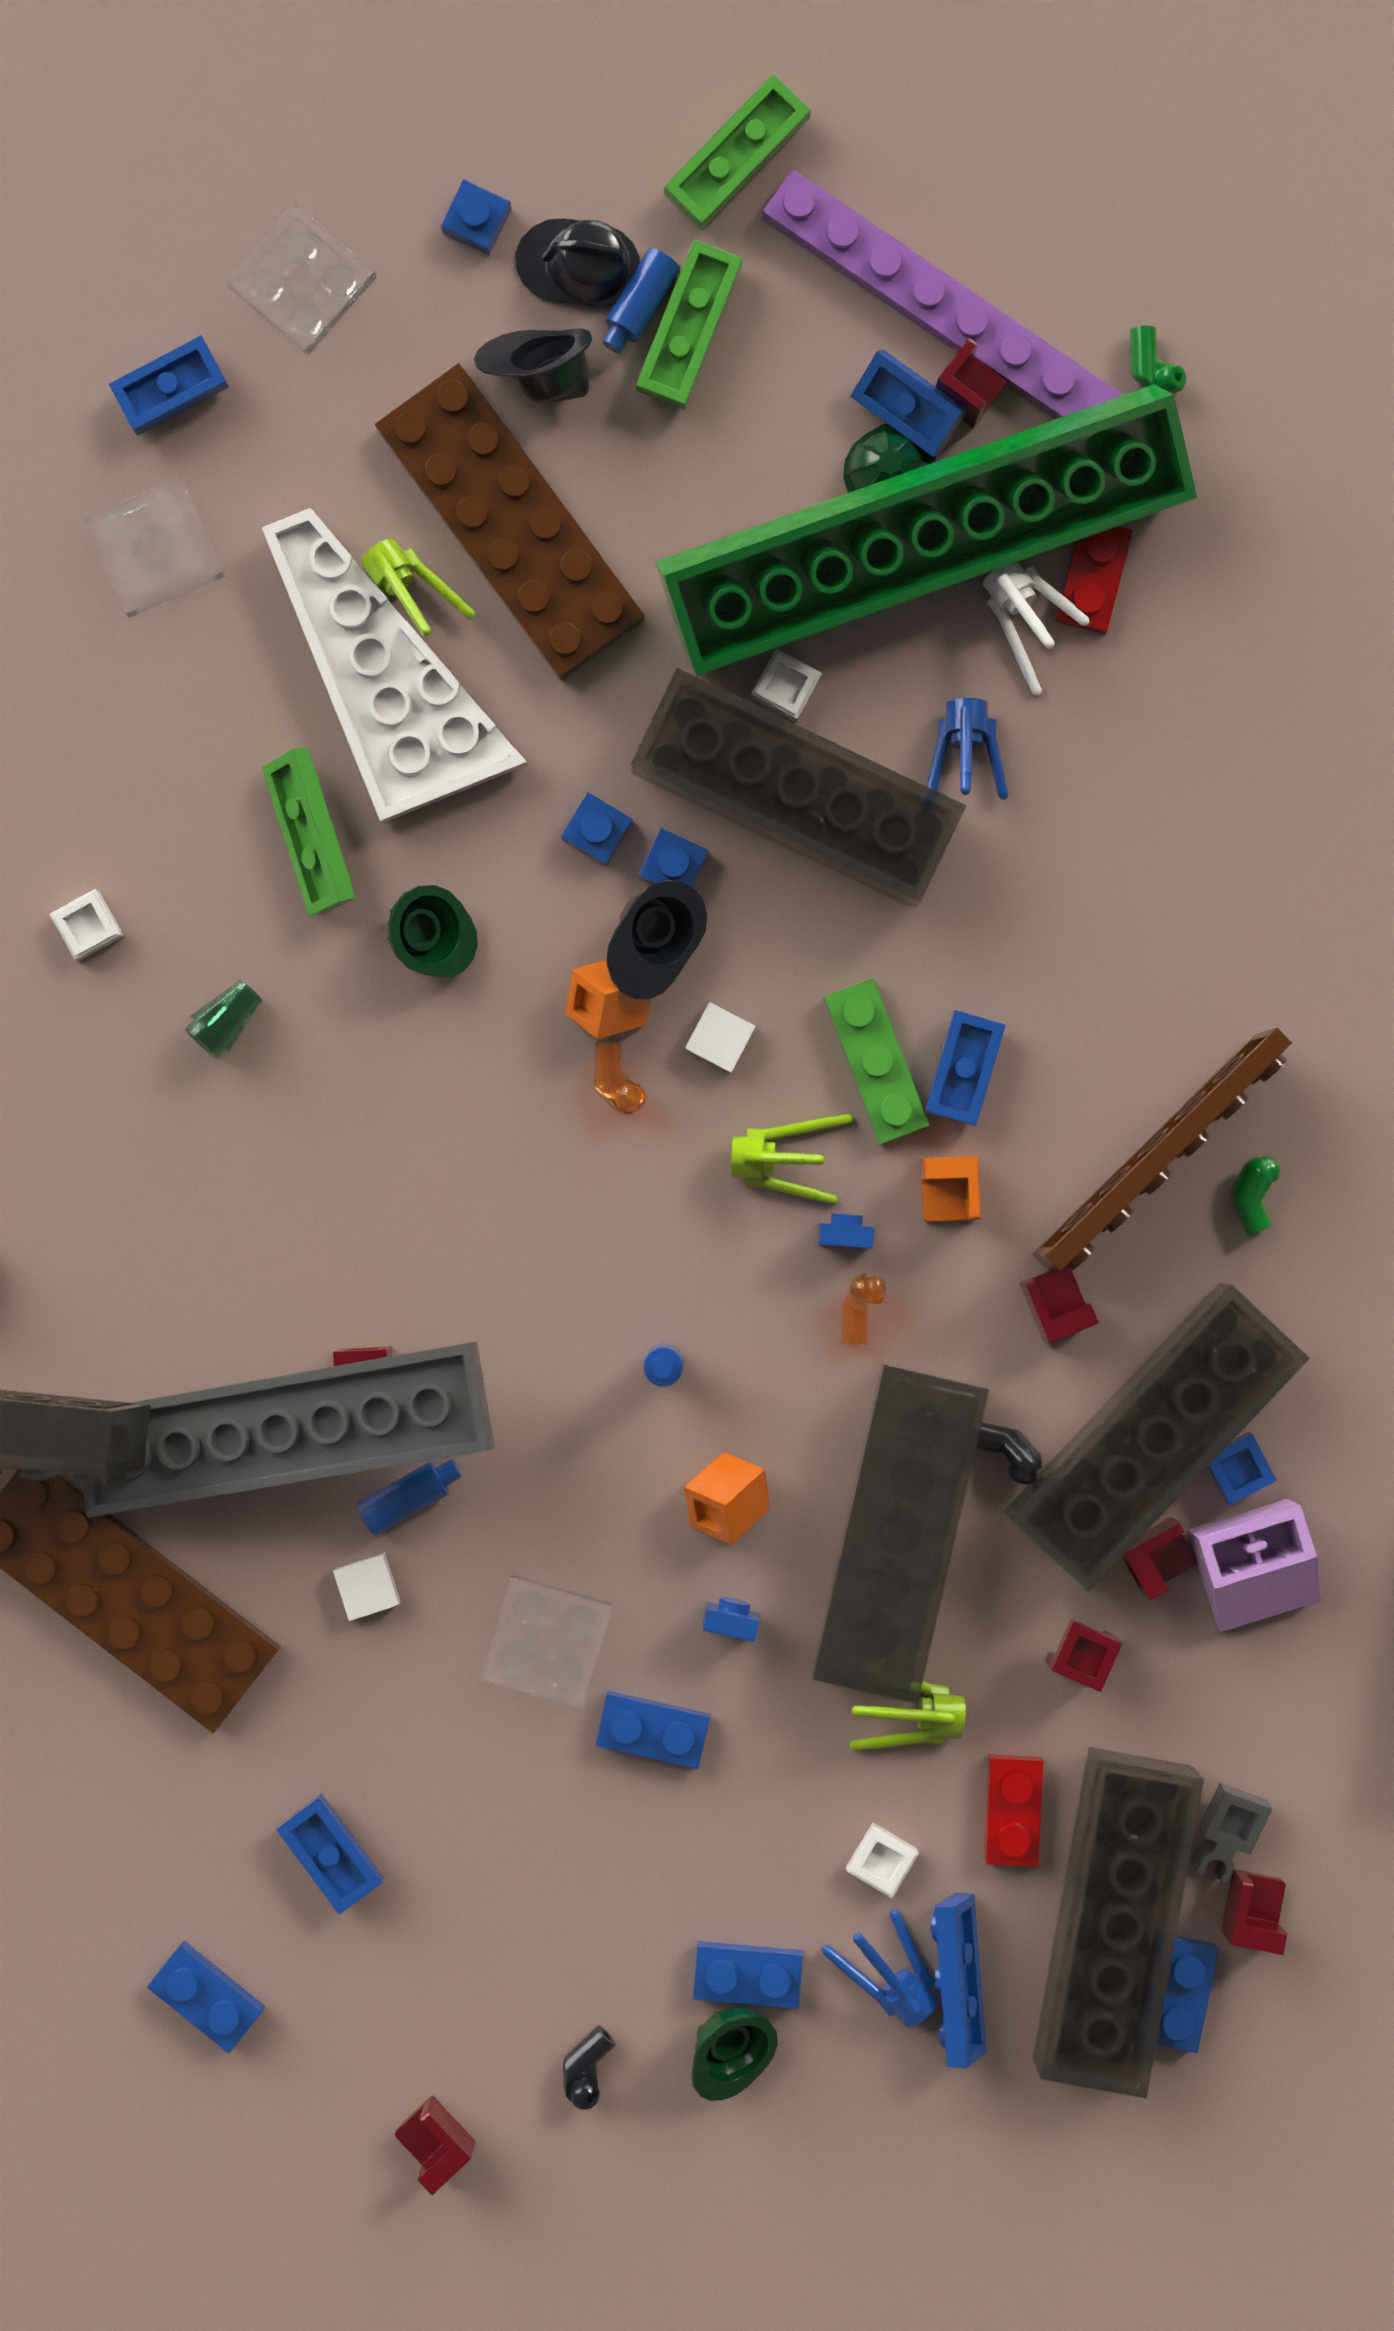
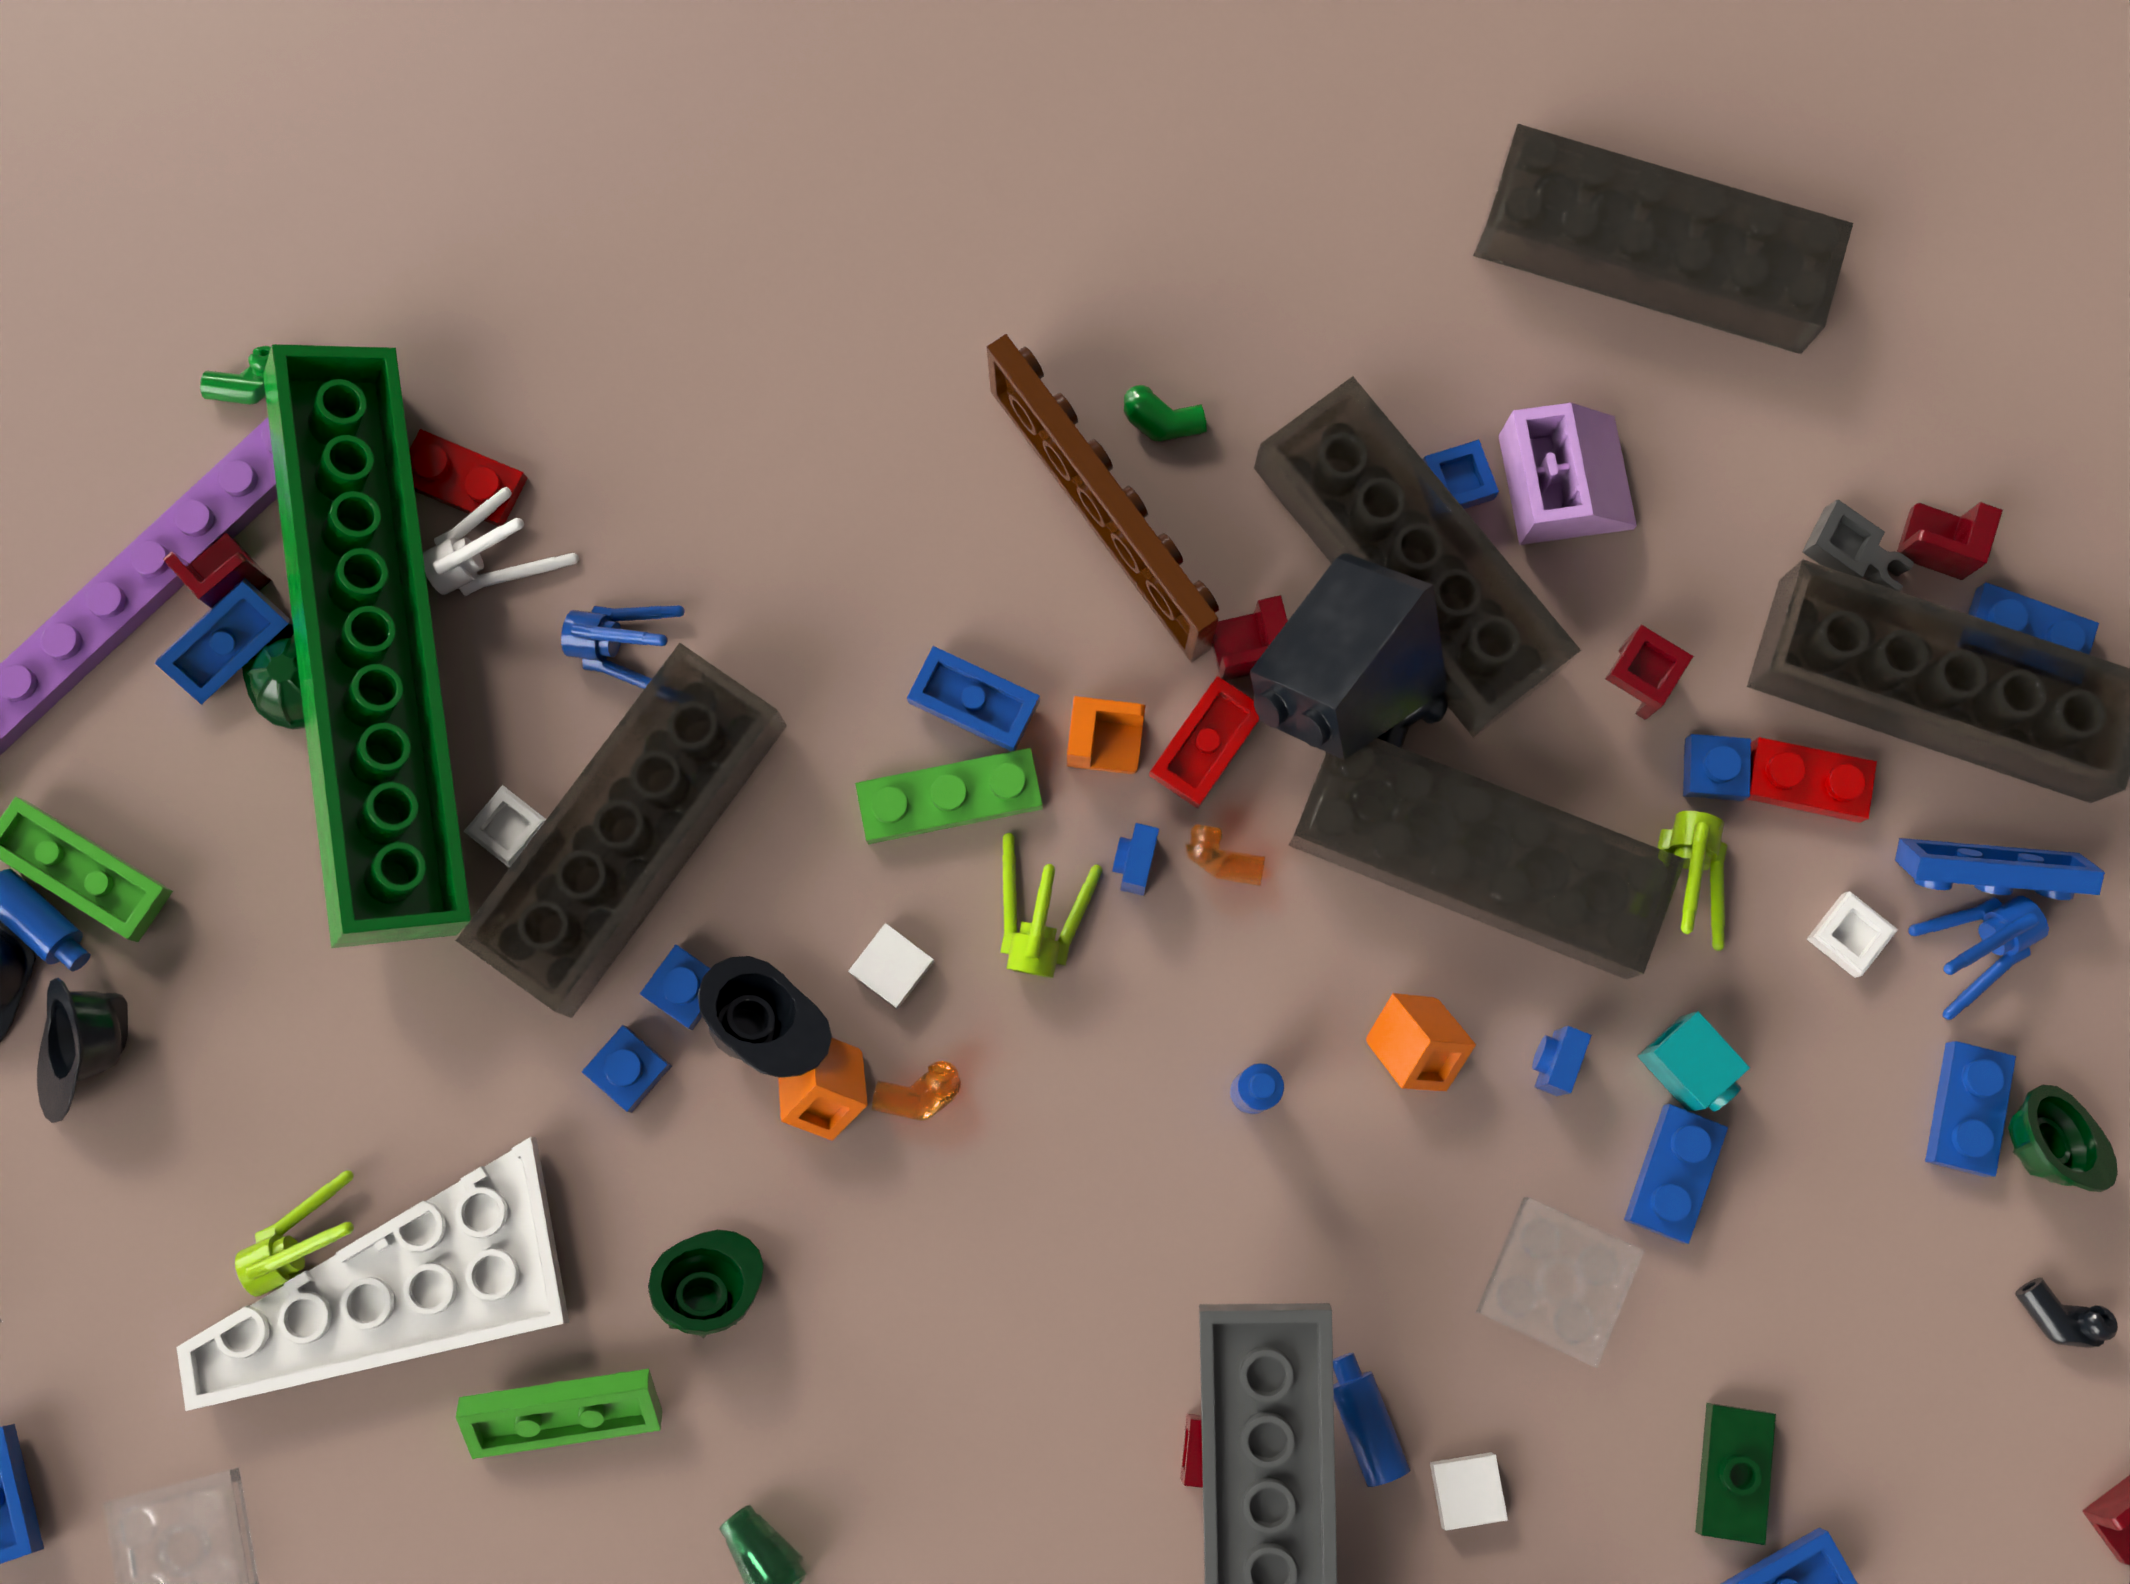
camera: 85 degrees left, 10 degrees down
reddish brown plate [374,363,645,680] -> none
dark red panel [1116,1517,1197,1601] -> none
none -> red plate [1149,676,1260,809]
none -> black slope [1250,552,1448,760]
none -> teal brick [1637,1011,1750,1112]
none -> blue plate [1683,734,1751,801]
none -> dark green plate [1695,1402,1776,1545]

